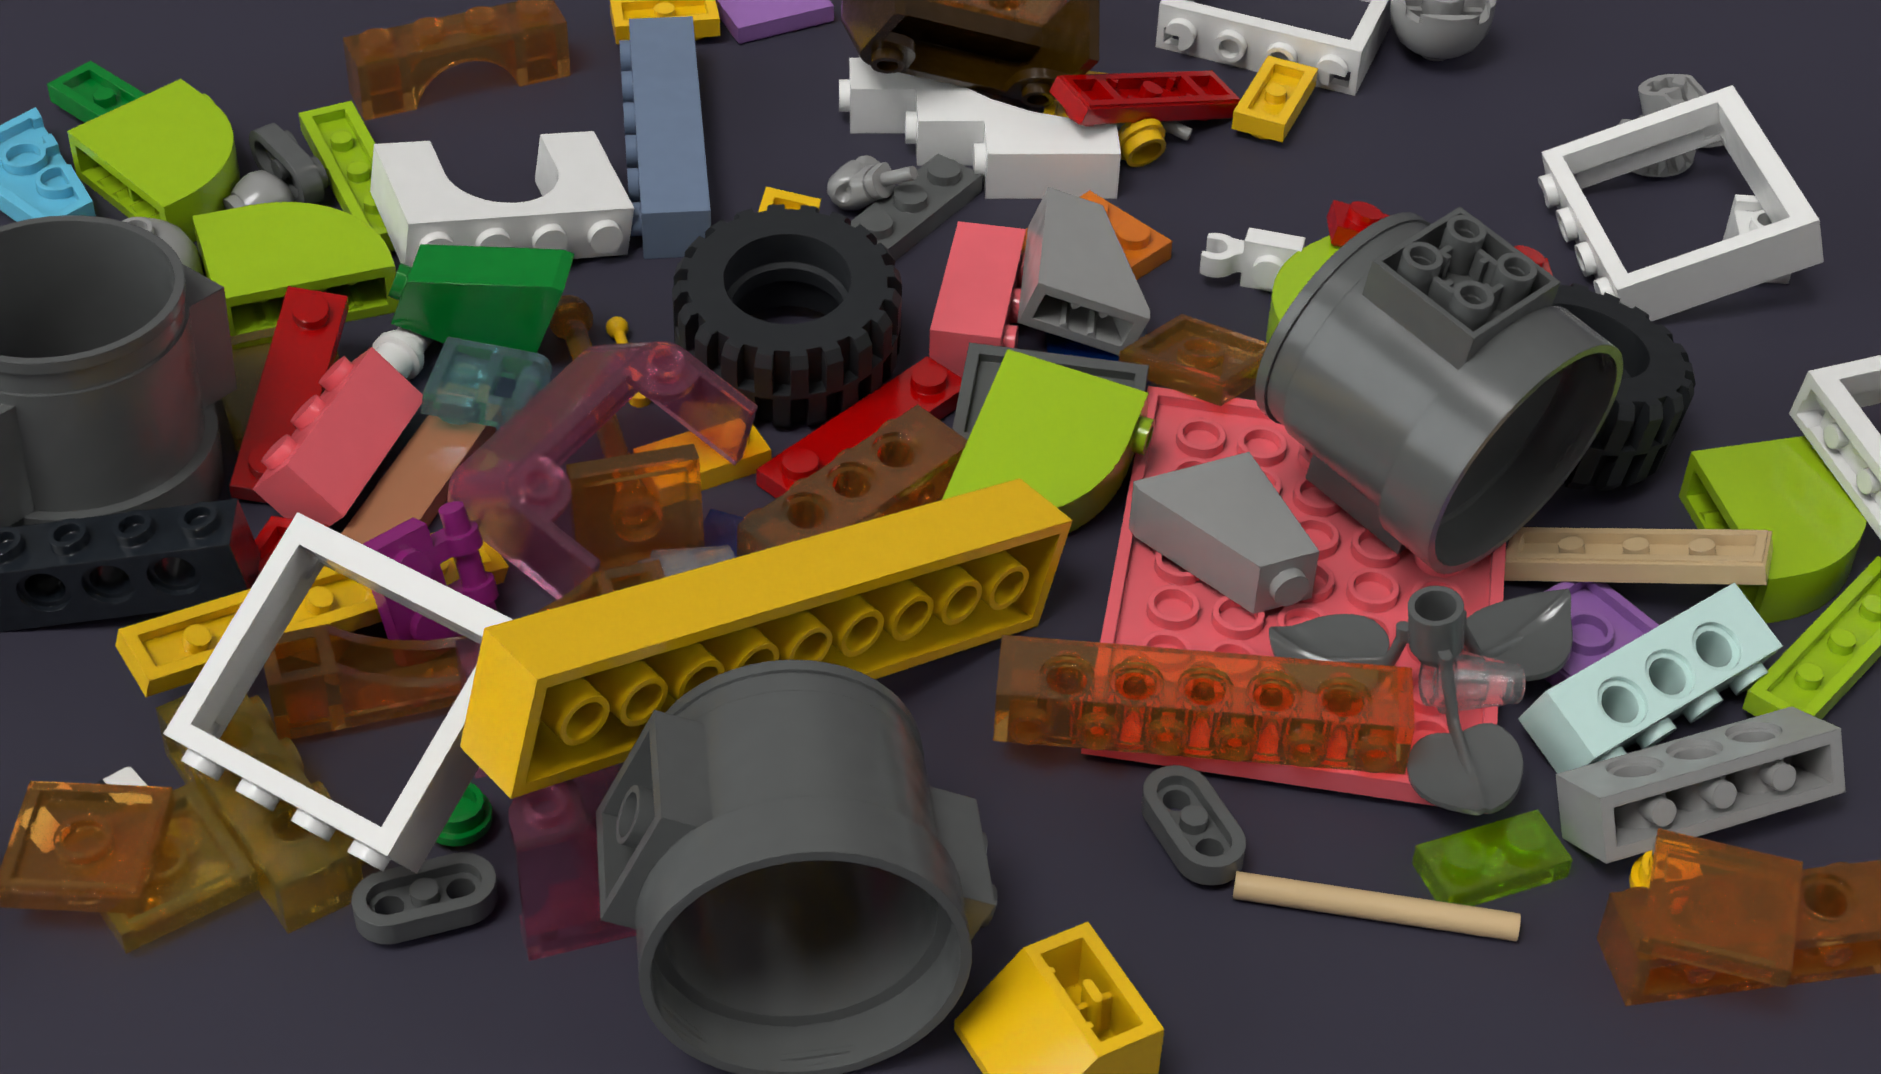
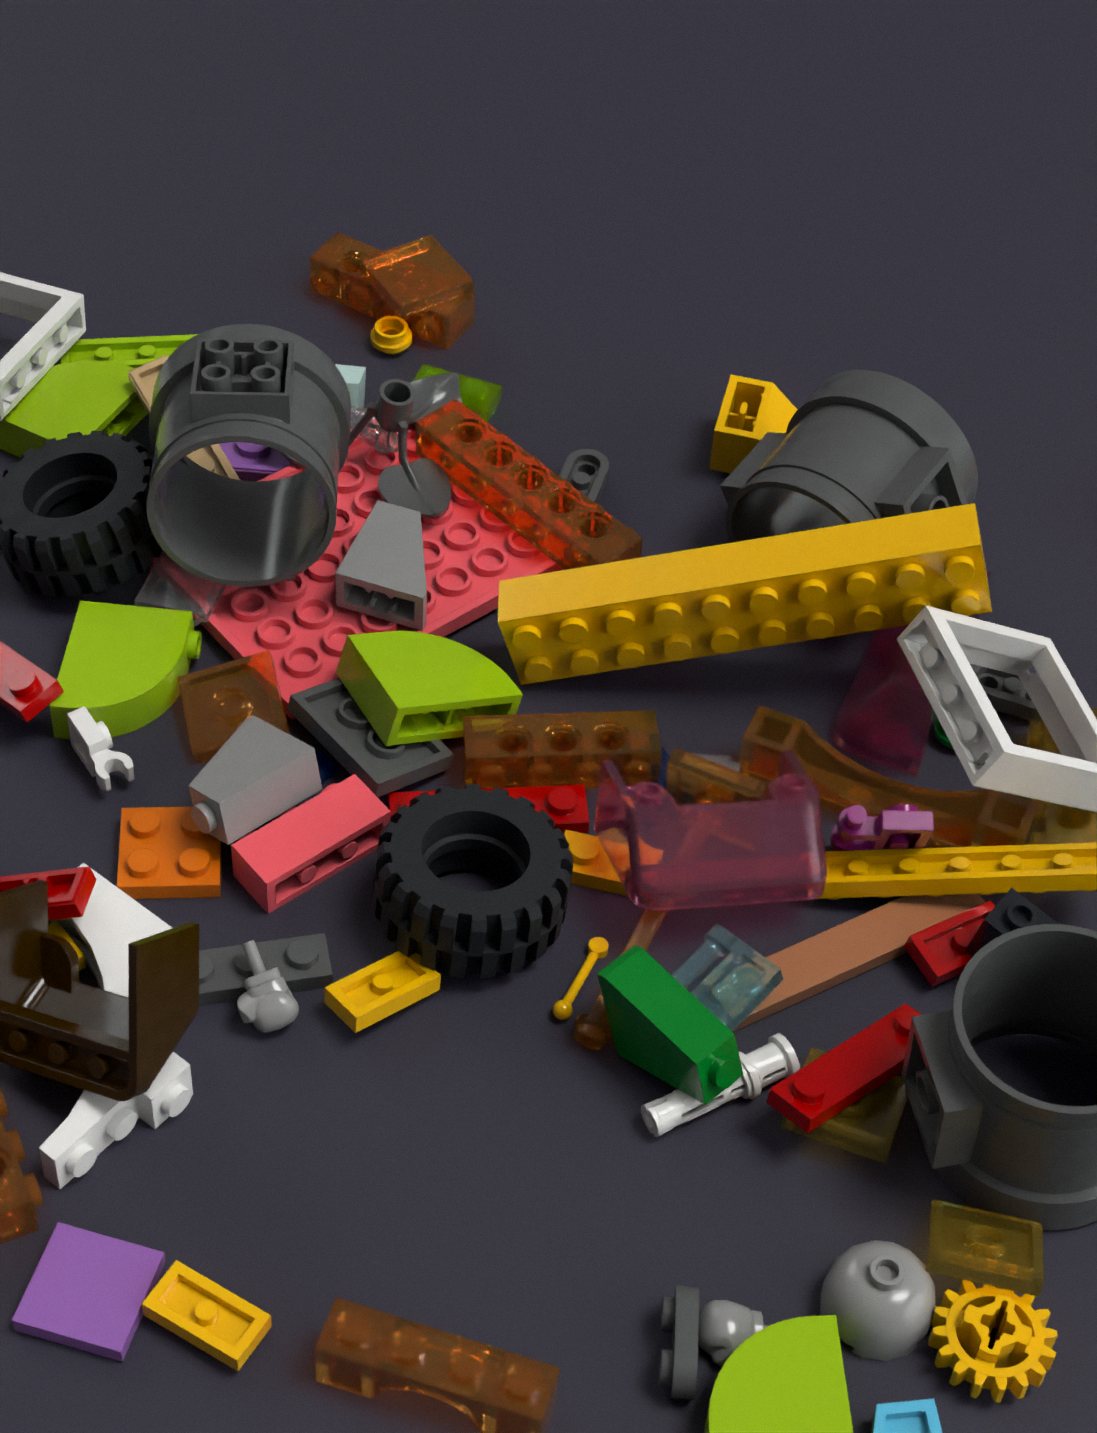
camera: 140 degrees left, 5 degrees up
lime brick [192,202,399,345] -> none
coral brick [252,347,426,527] -> none
lime plate [298,100,395,252] -> none
white arch [370,131,634,267] -> none
sand blue brick [619,16,711,259] -> none
tan bar [1232,871,1521,942] -> none
light grey brick [1556,706,1846,864] -> none

